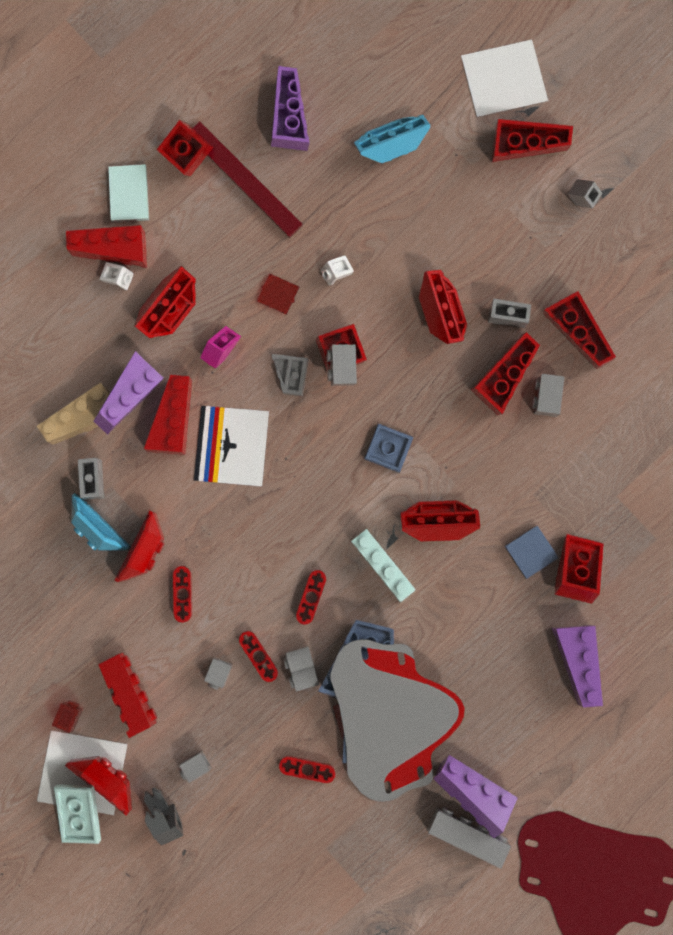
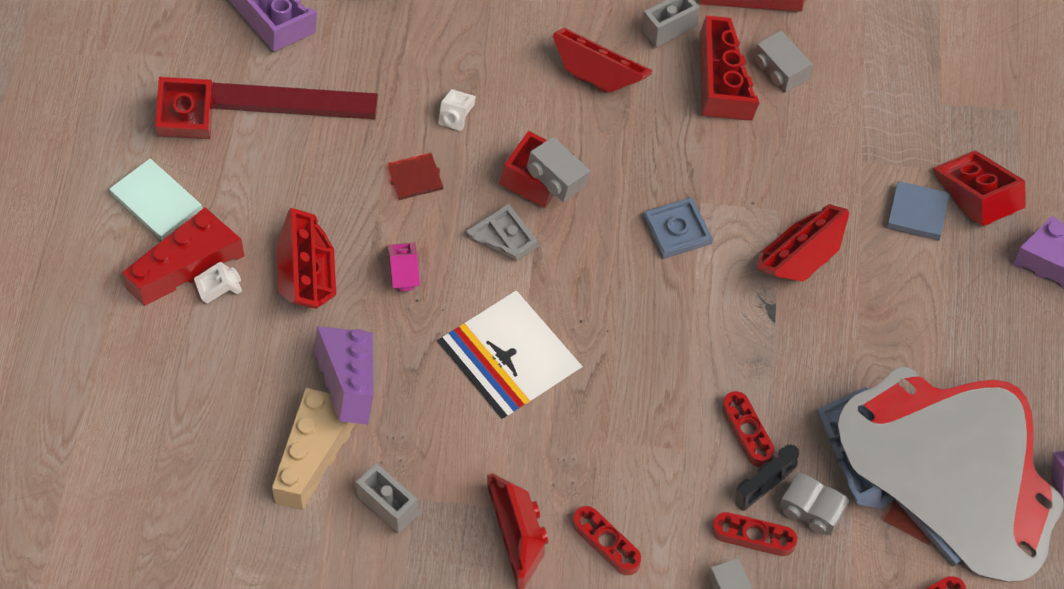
camera: 45 degrees left, 25 degrees down
medium azure wedge [71,493,131,551] -> none
red wedge [144,375,192,455] -> none
light aqua brick [351,529,416,602] -> none
none -> black hinge [736,444,799,511]

